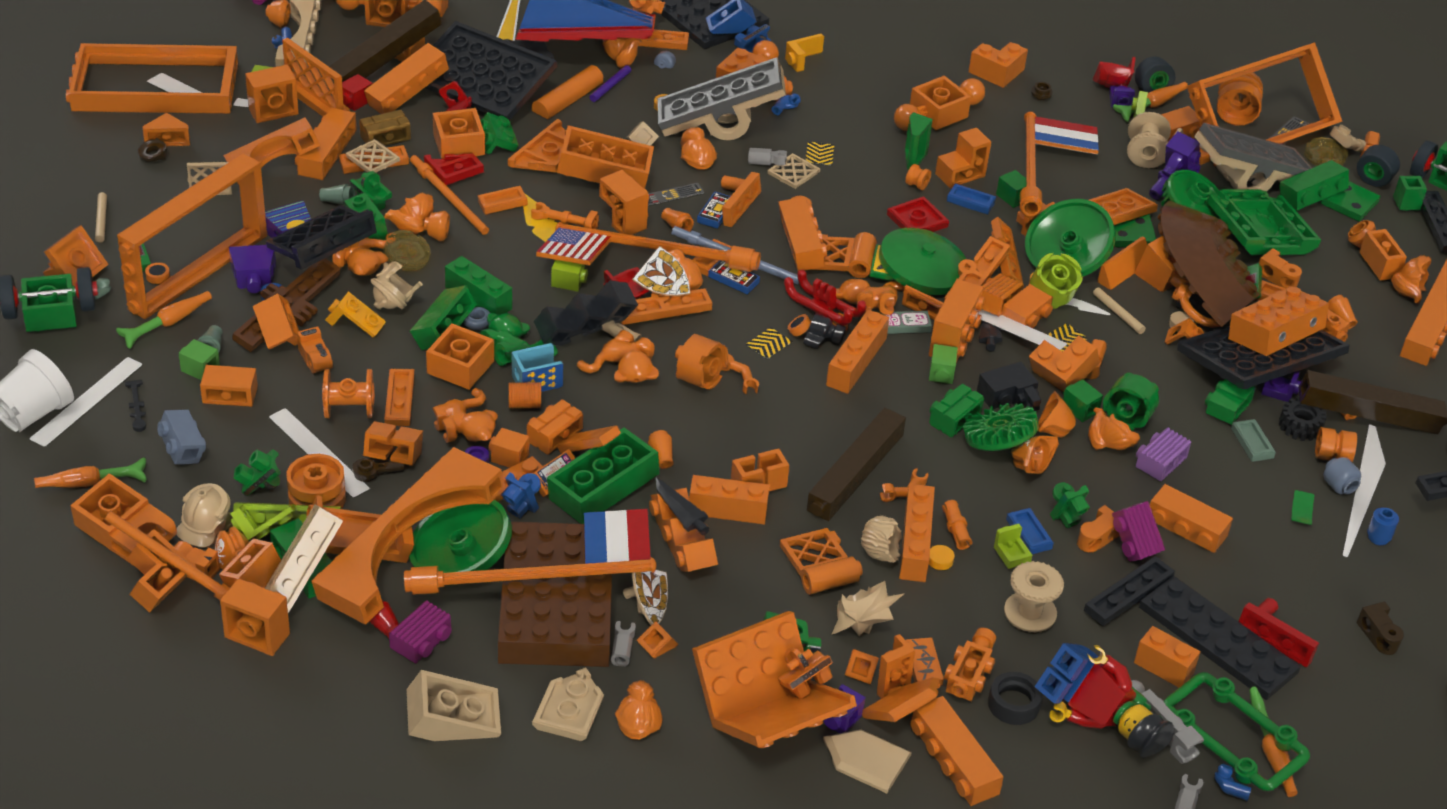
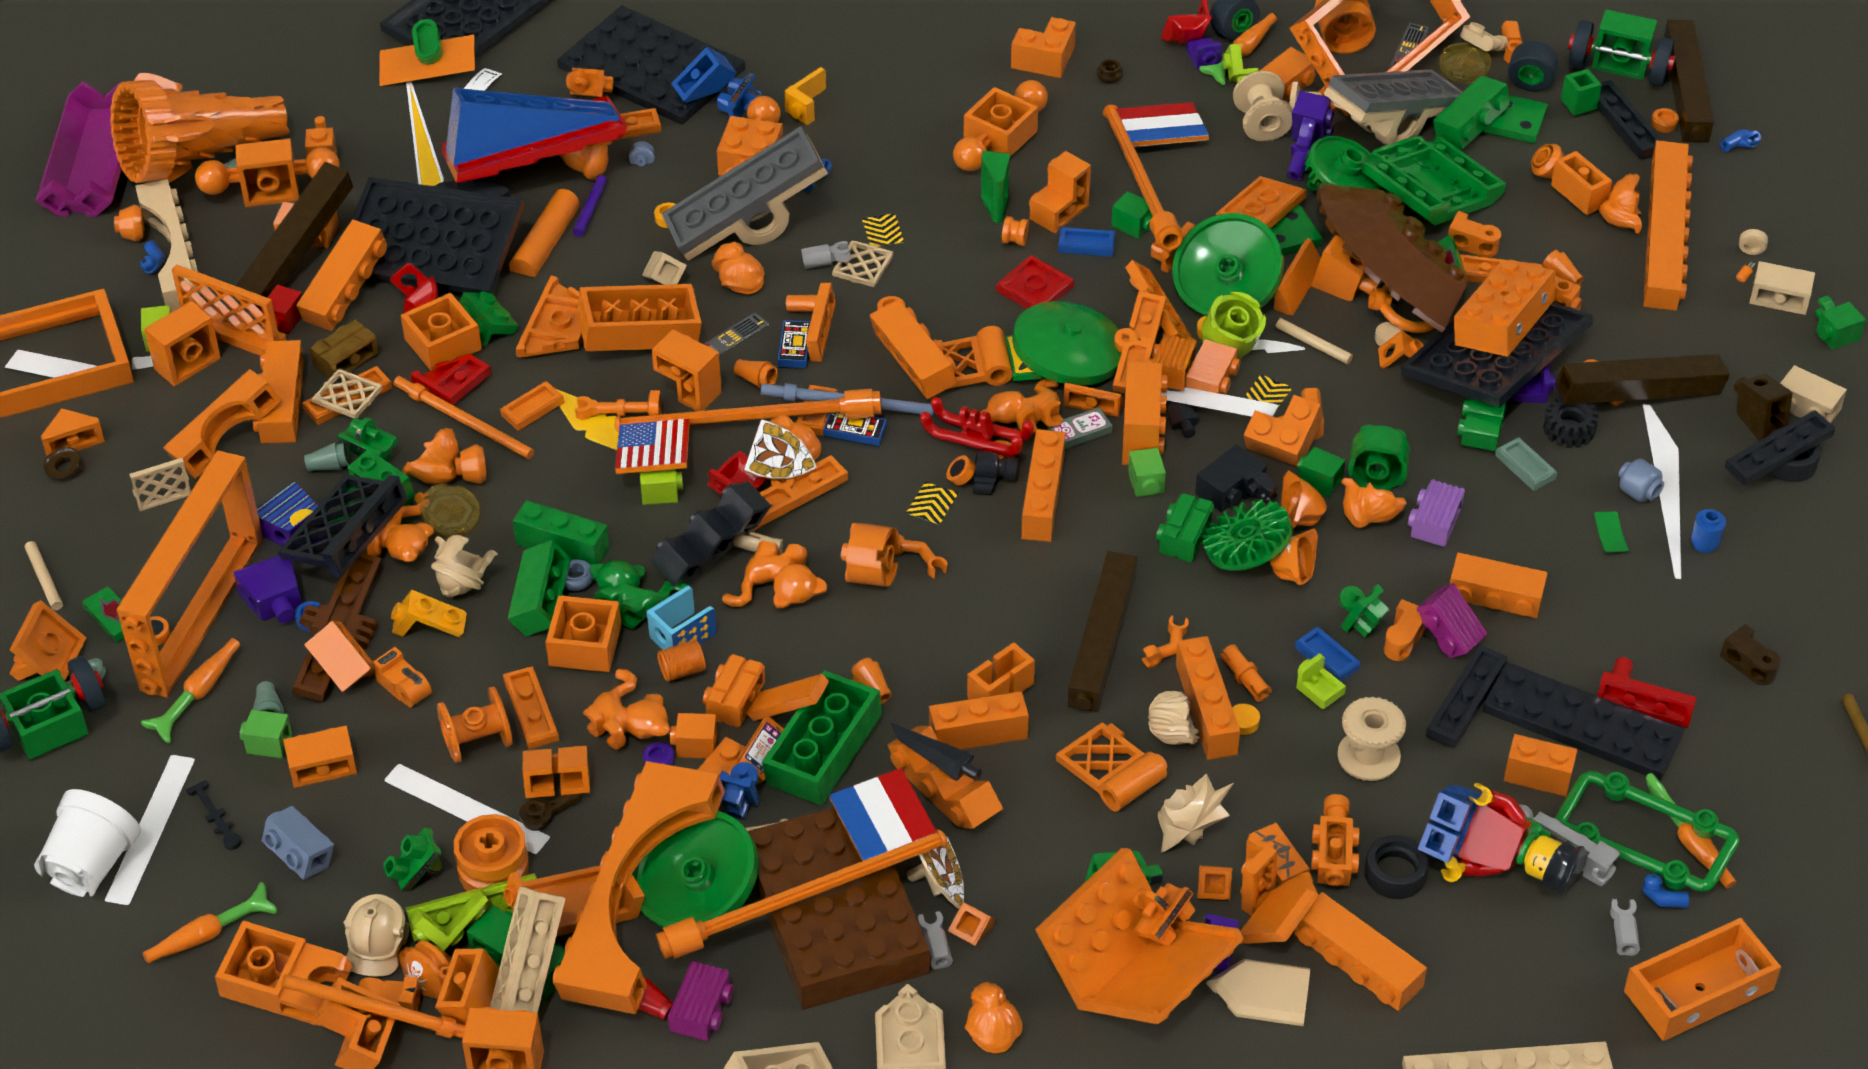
camera: 15 degrees left, 5 degrees up
orange wheel [1315,427,1357,462] -> none

